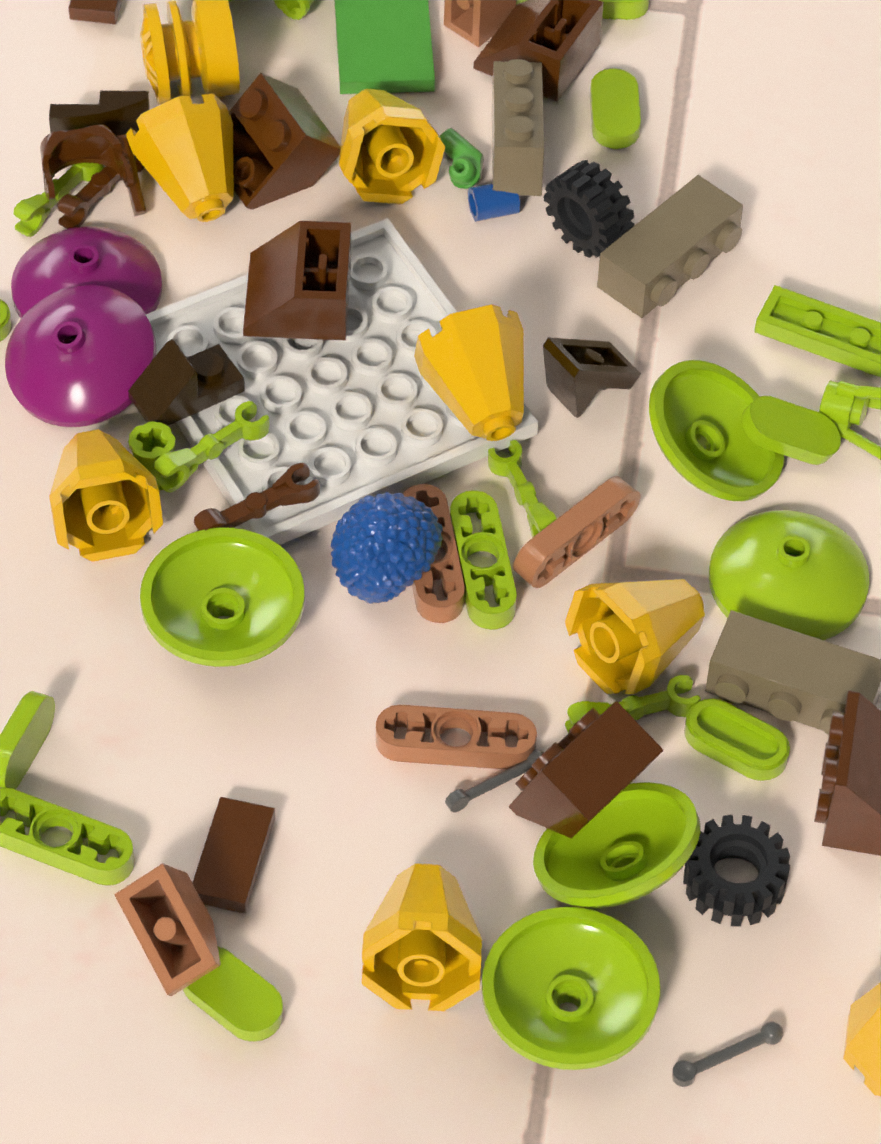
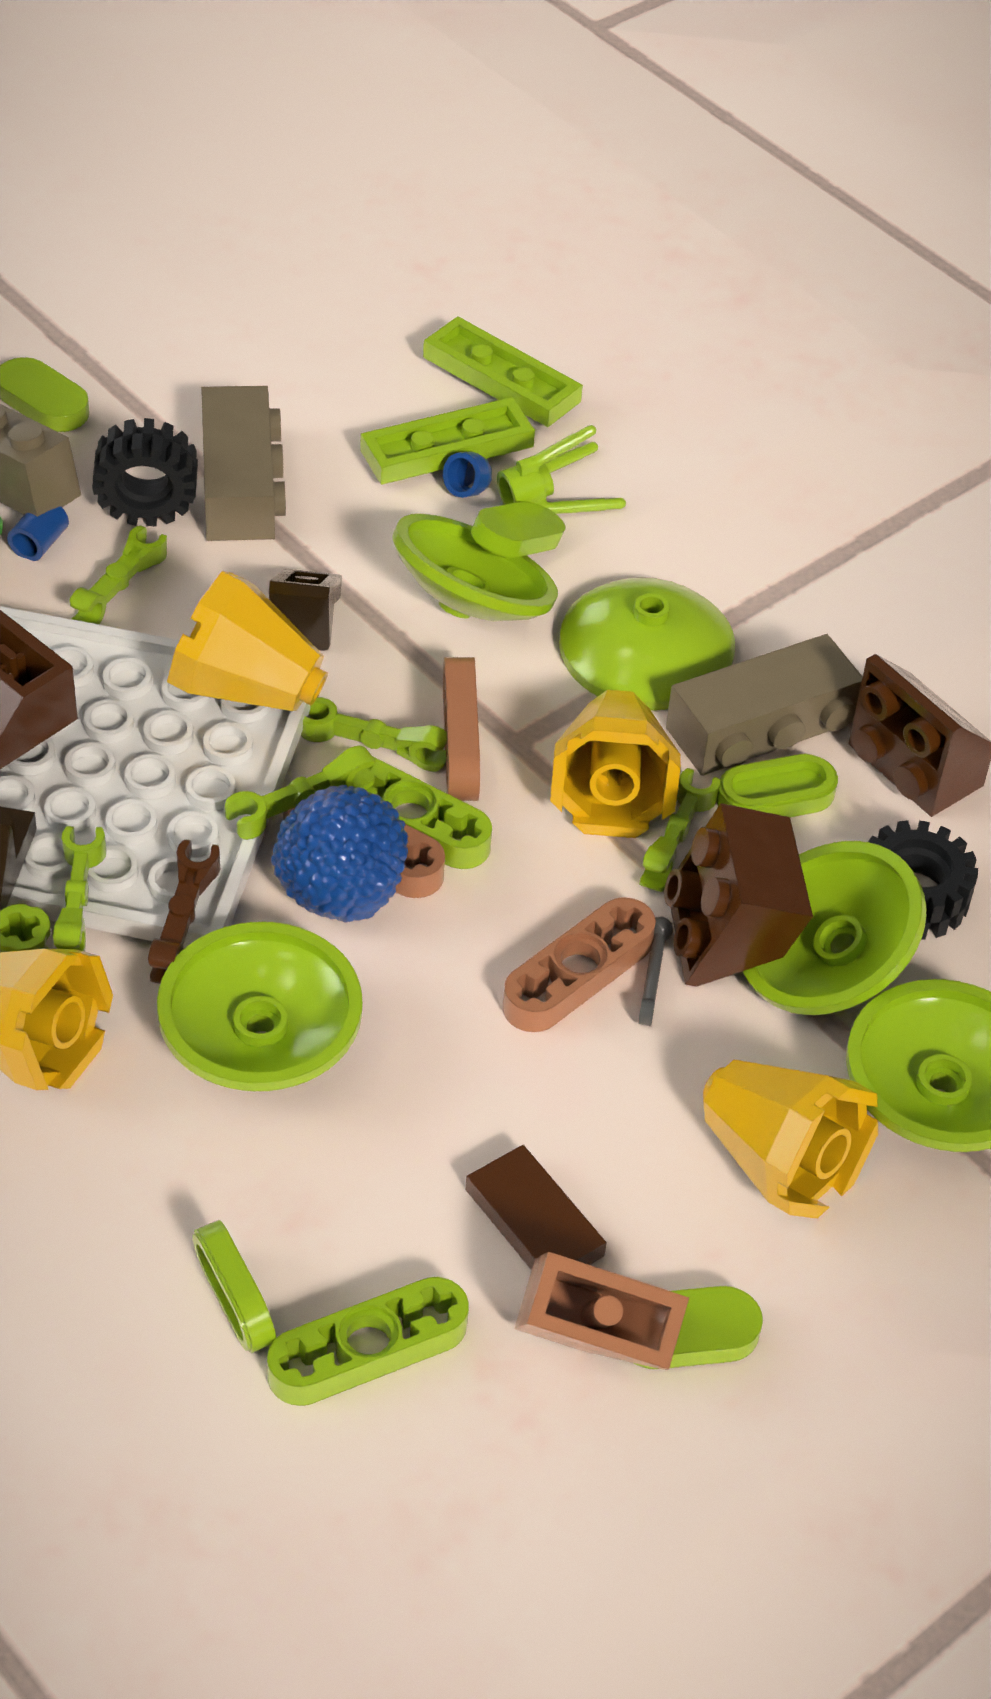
camera: 50 degrees left, 5 degrees down
none -> lime piece [70,525,167,625]
none -> lime piece [225,745,375,840]
none -> blue hinge [443,452,492,498]

